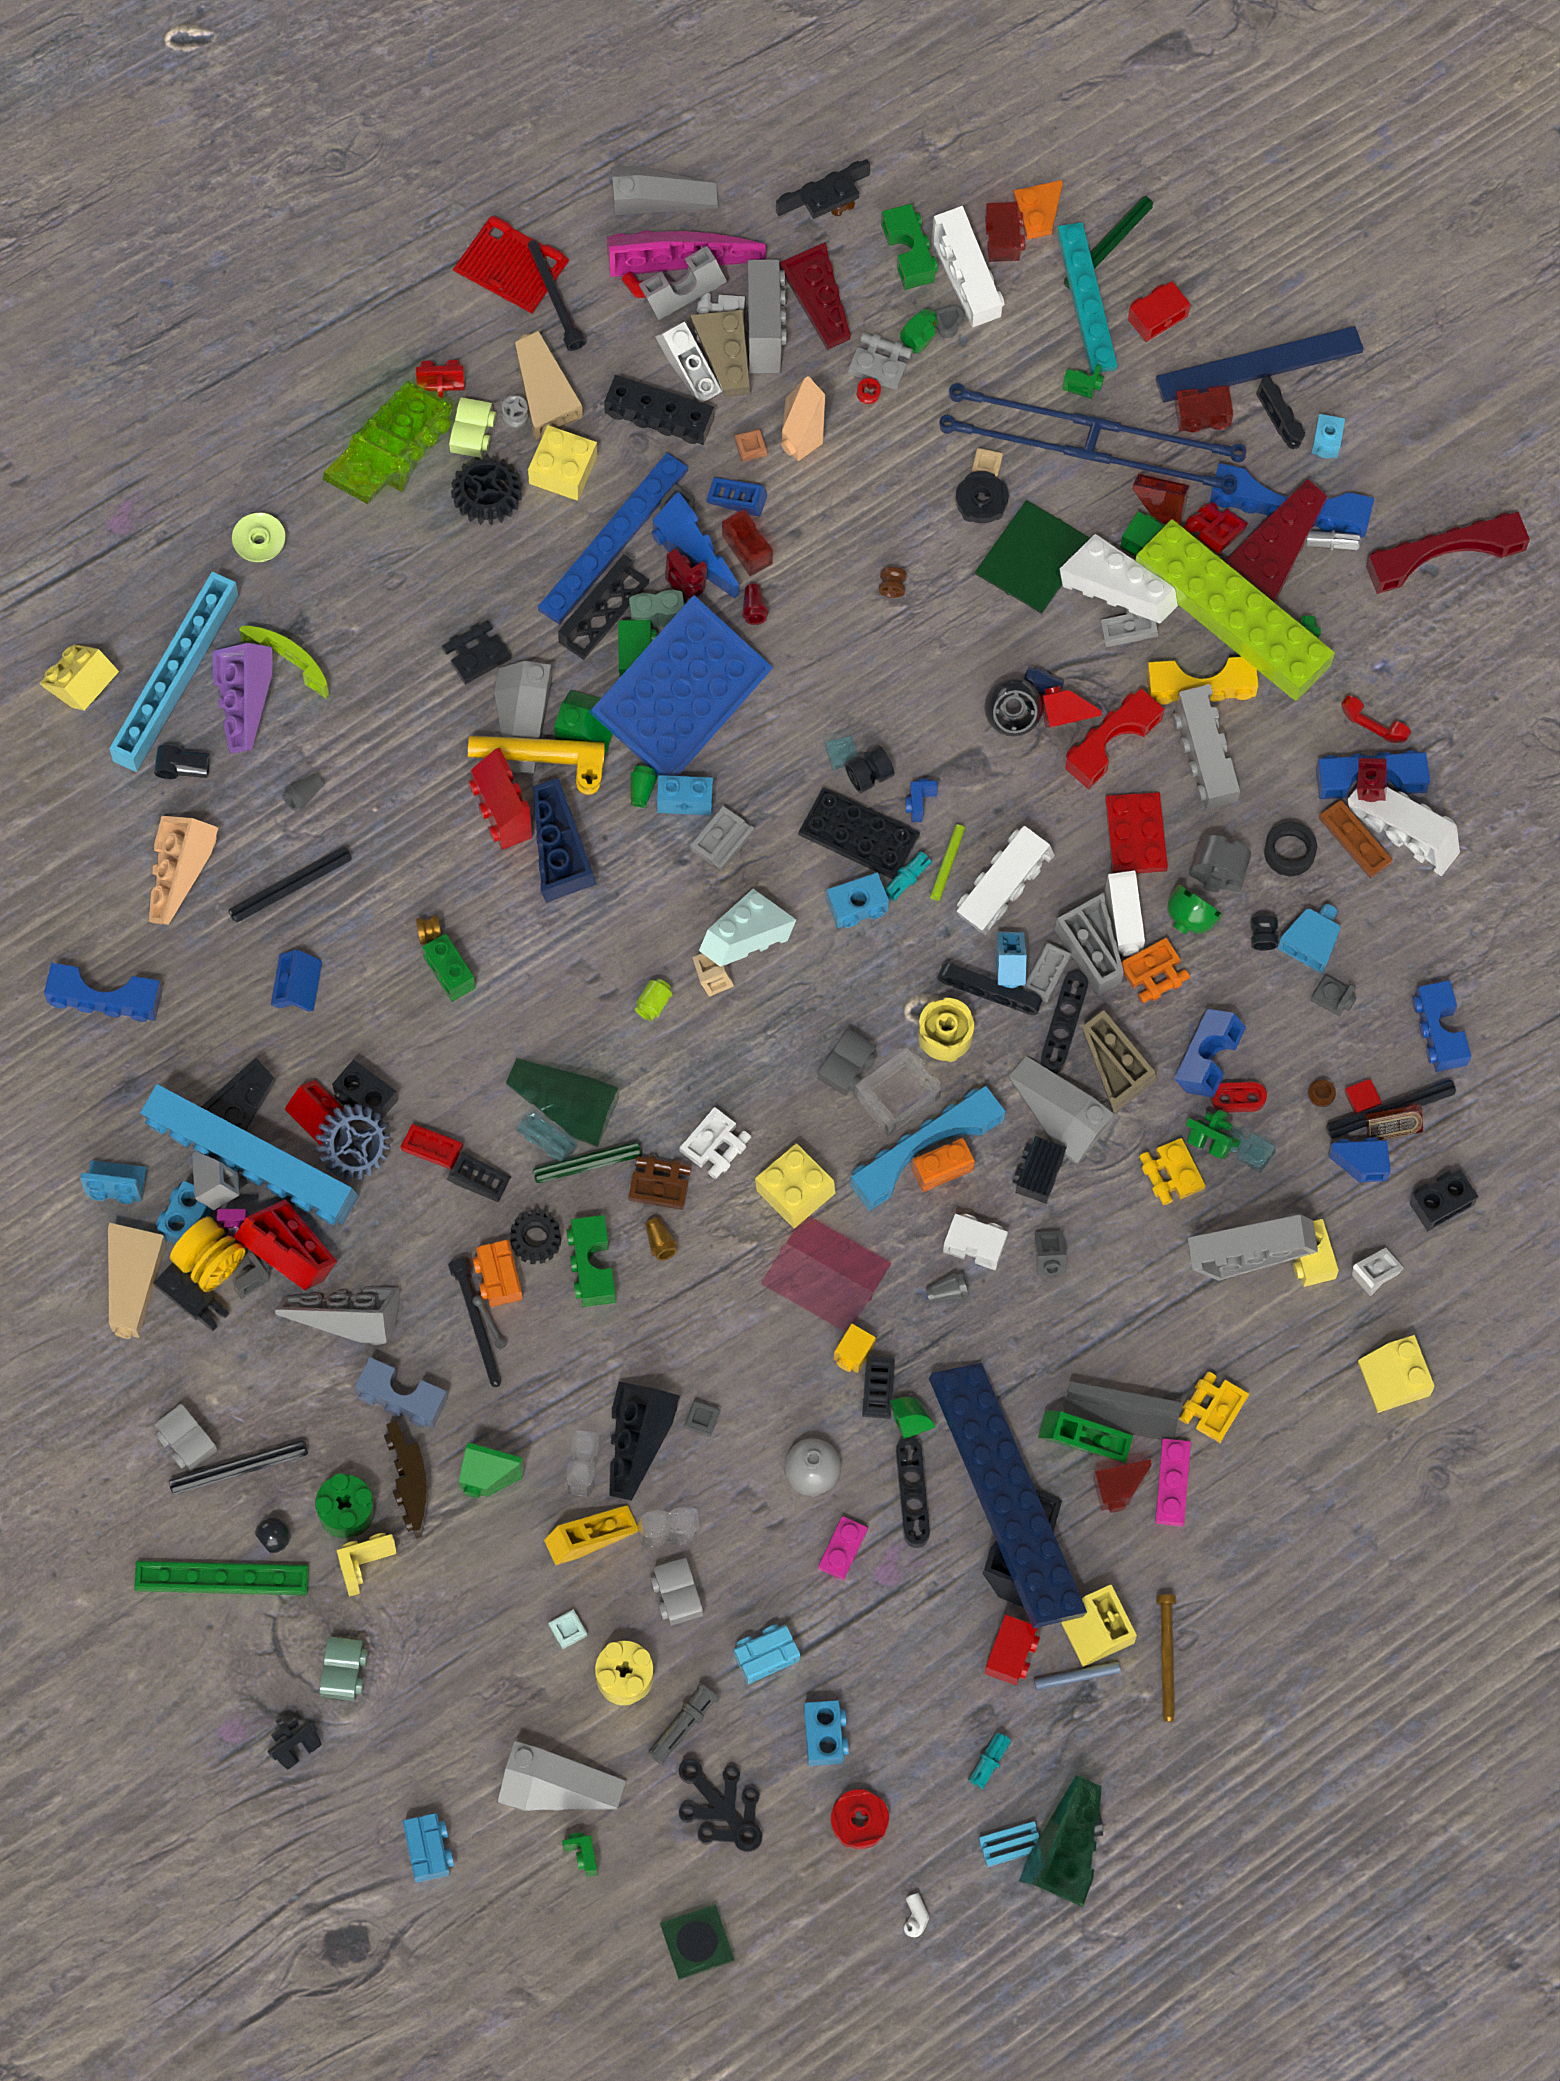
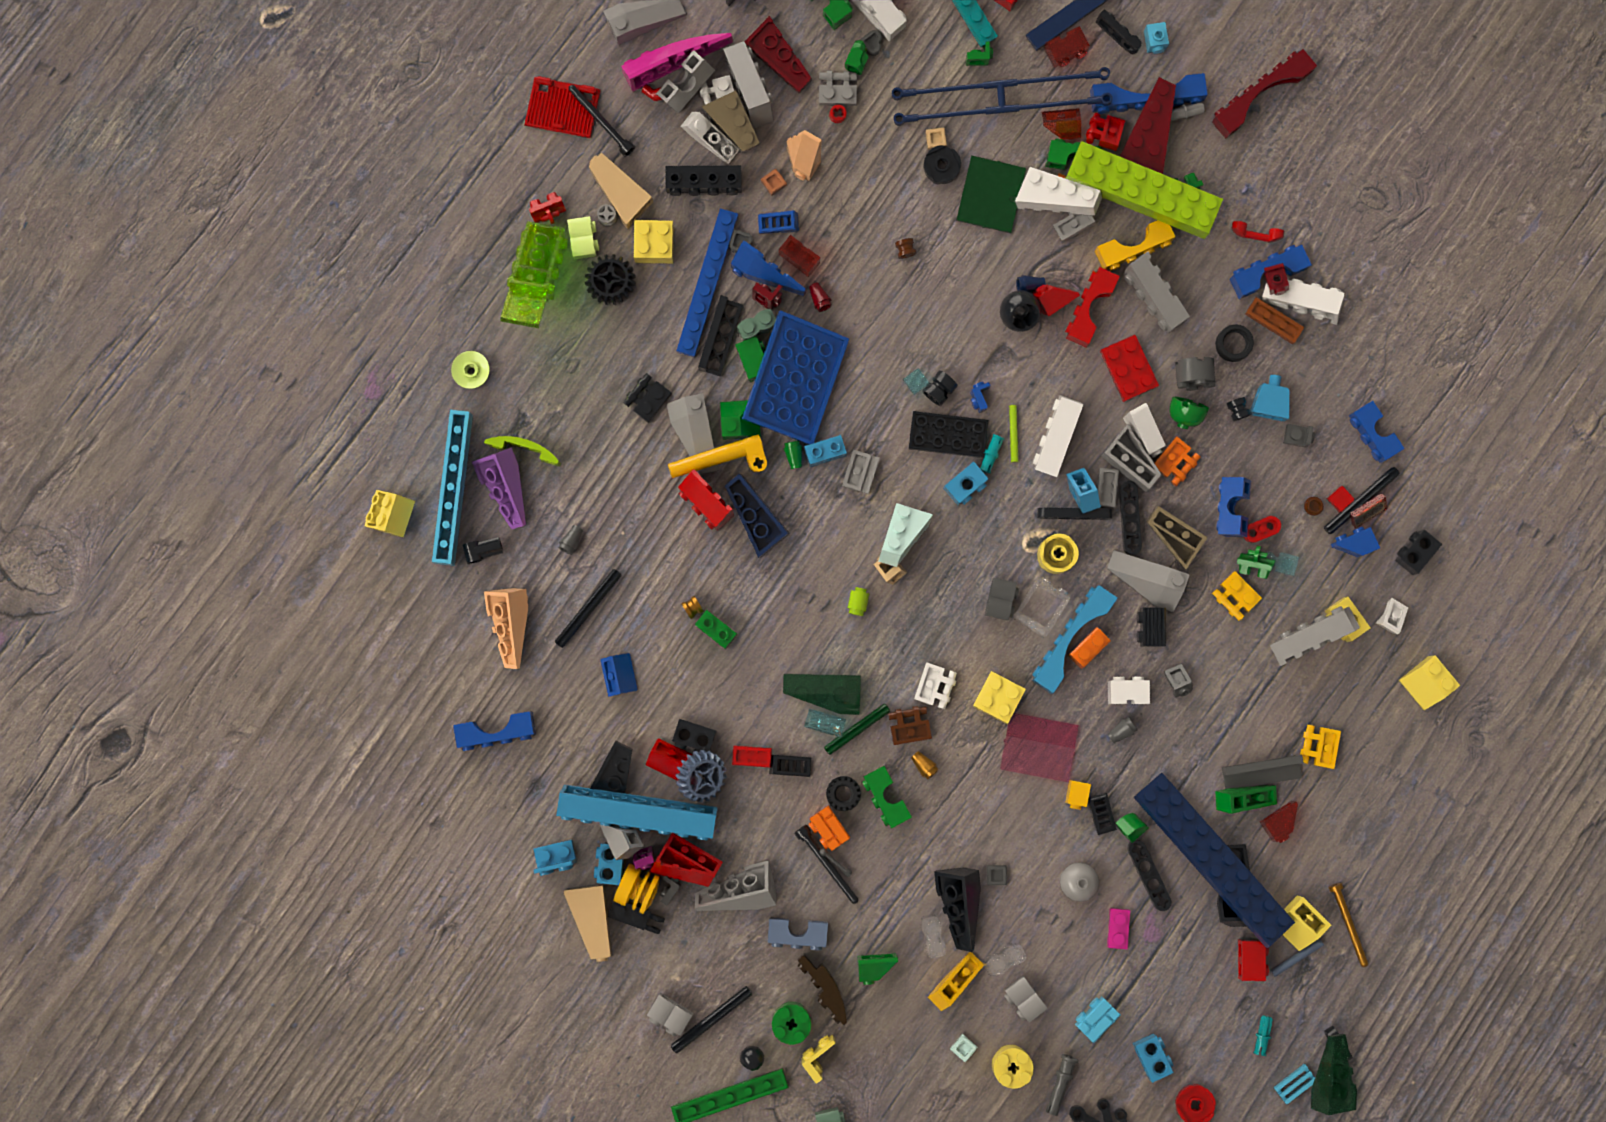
camera: 20 degrees left, 15 degrees up
dark pink plate [1155,1439,1191,1527] -> none

